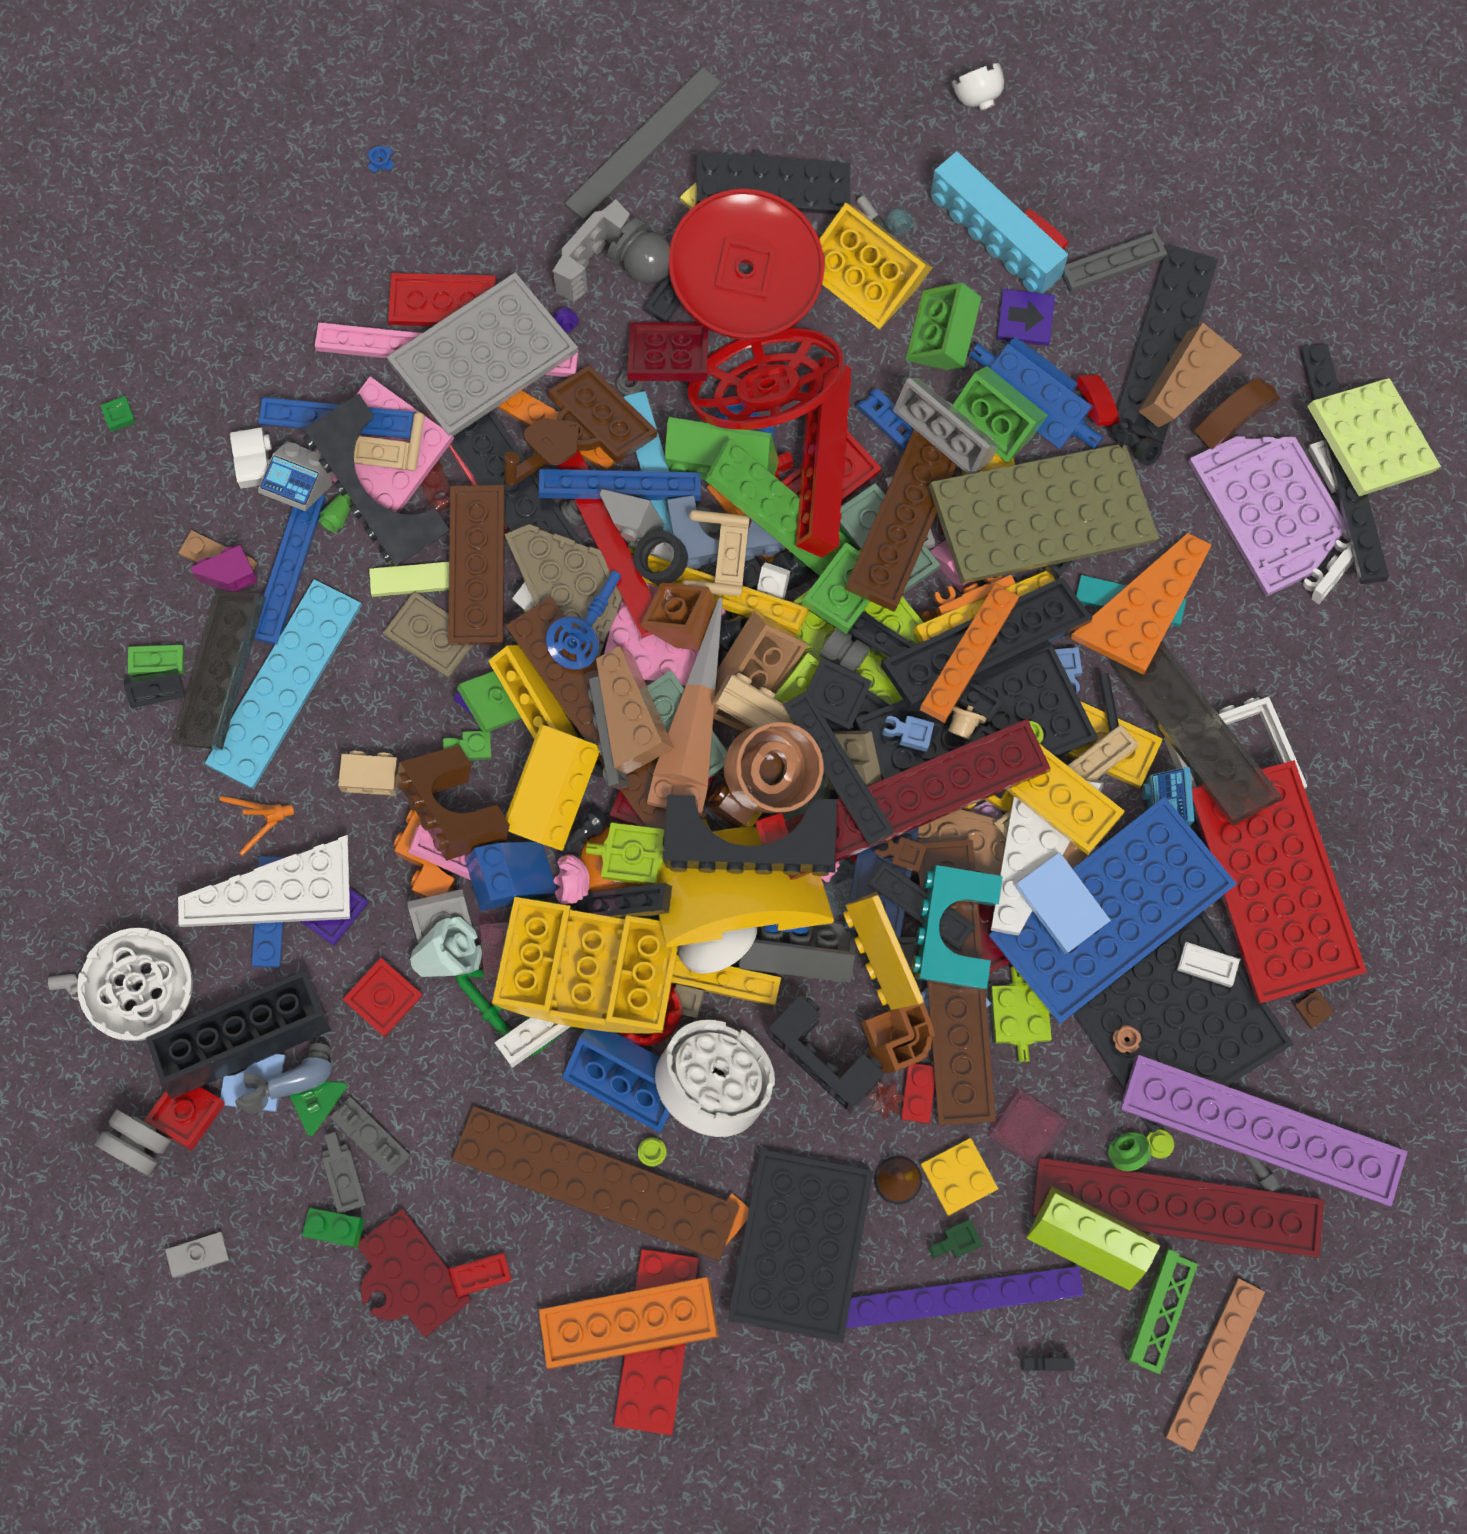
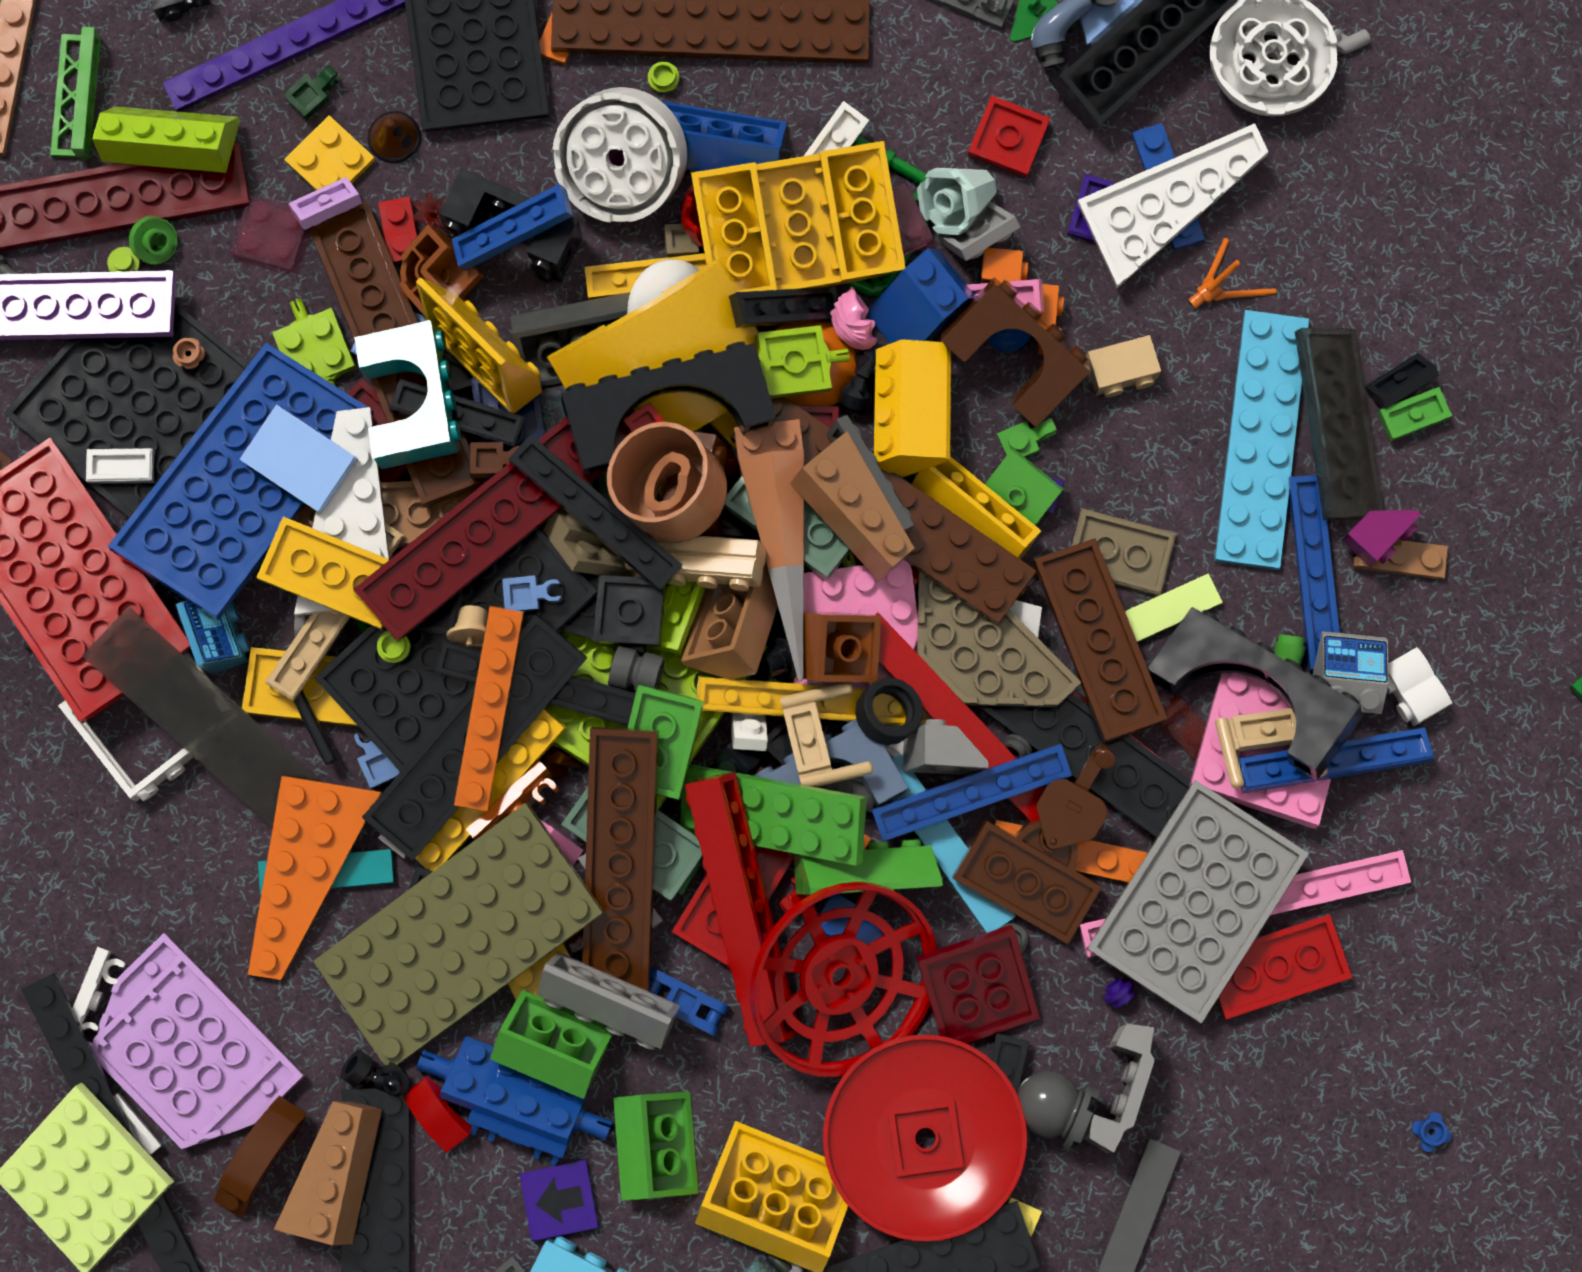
camera: 160 degrees right, 5 degrees up
blue dish [546,571,621,669] -> none
none -> lavender plate [288,177,362,230]
none -> blue plate [452,184,573,271]

